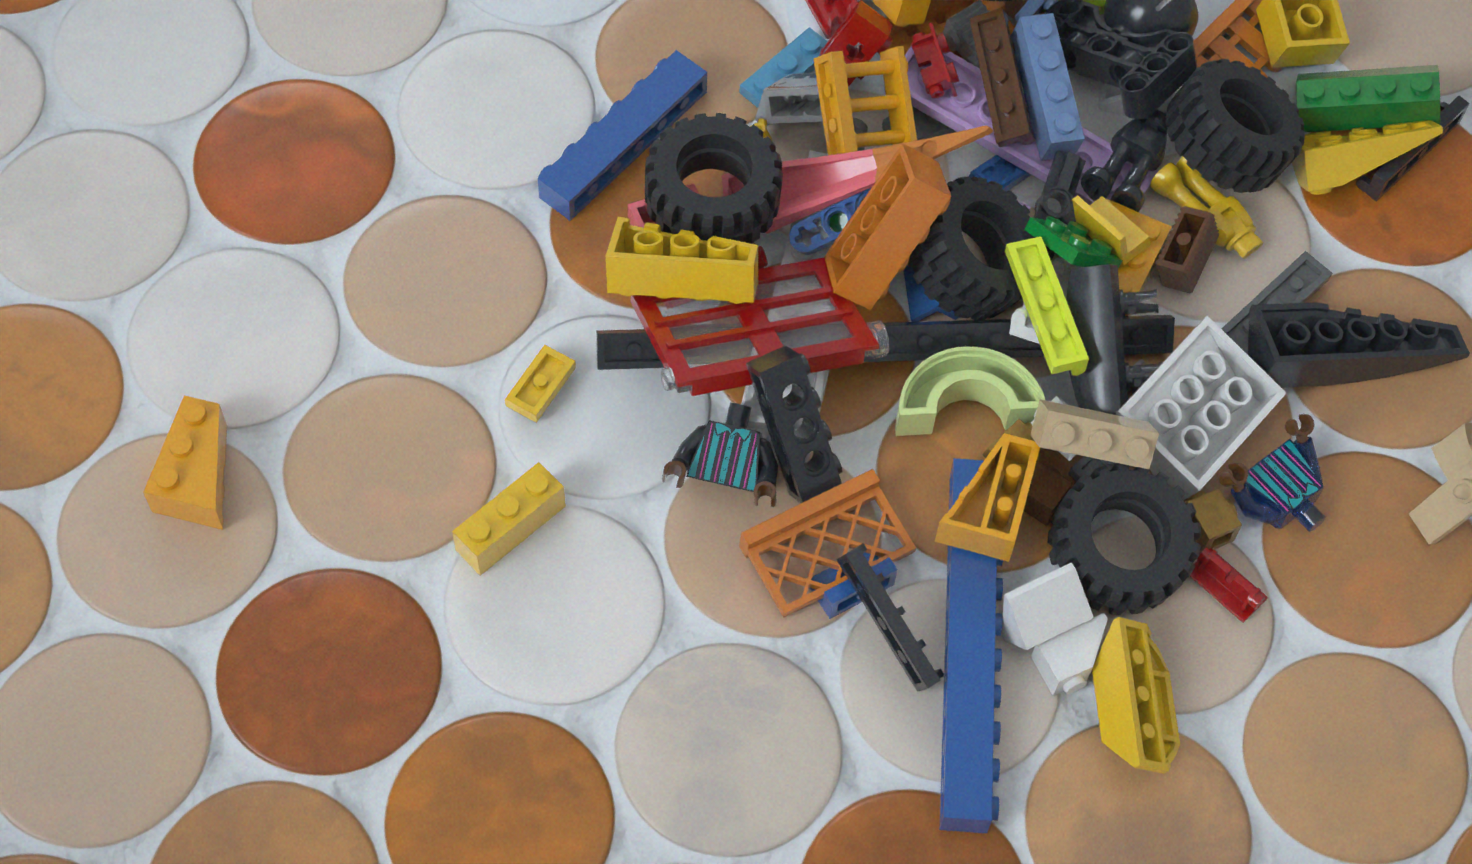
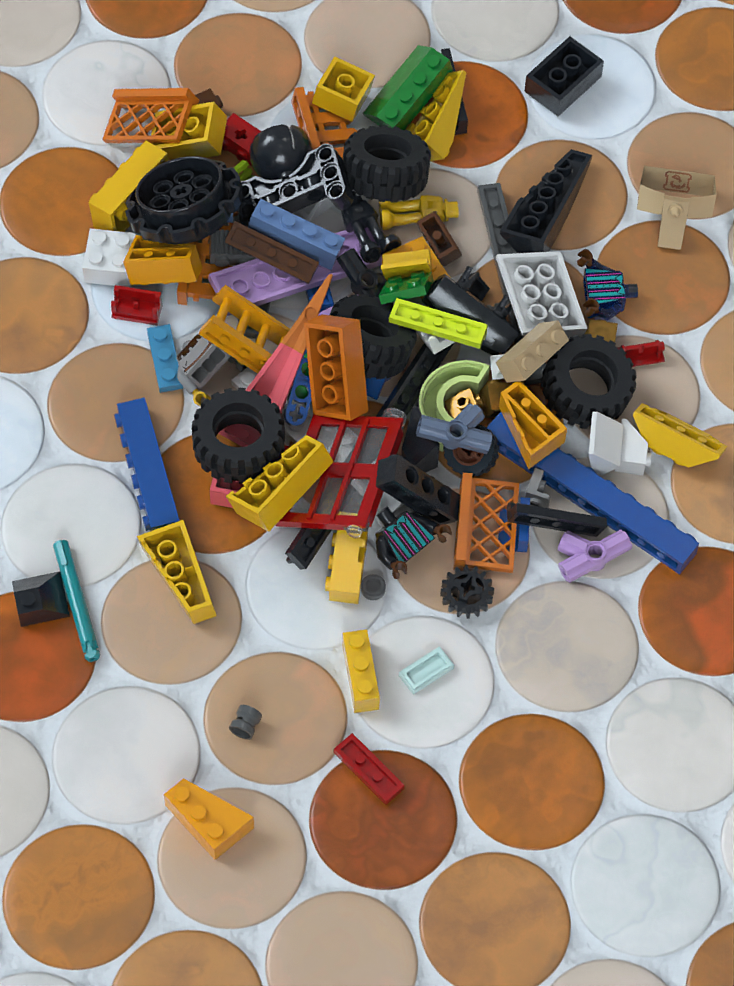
camera: 55 degrees left, 0 degrees up
yellow plate [505,344,576,423] -> none
red brick [818,0,893,86] -> none
red hinge [911,23,959,98] -> none
none -> black slope [12,571,70,627]
none -> teal piece [53,540,100,662]
none -> yellow wedge [137,520,217,624]
none -> dark grey wheel [229,705,262,740]
none -> yellow wedge [325,513,368,604]
none -> red plate [333,733,405,805]
none -> dark grey tile [361,574,386,600]
none -> light aqua tile [399,646,454,695]
none -> black slope [401,406,440,472]
none -> sand blue piece [416,403,493,454]
none -> black gear [440,565,494,619]
none -> black wheel [443,424,499,477]
none -> pearl gold brick [445,388,486,419]
none -> light grey bracket [525,468,551,508]
none -> lavender piece [558,530,632,583]

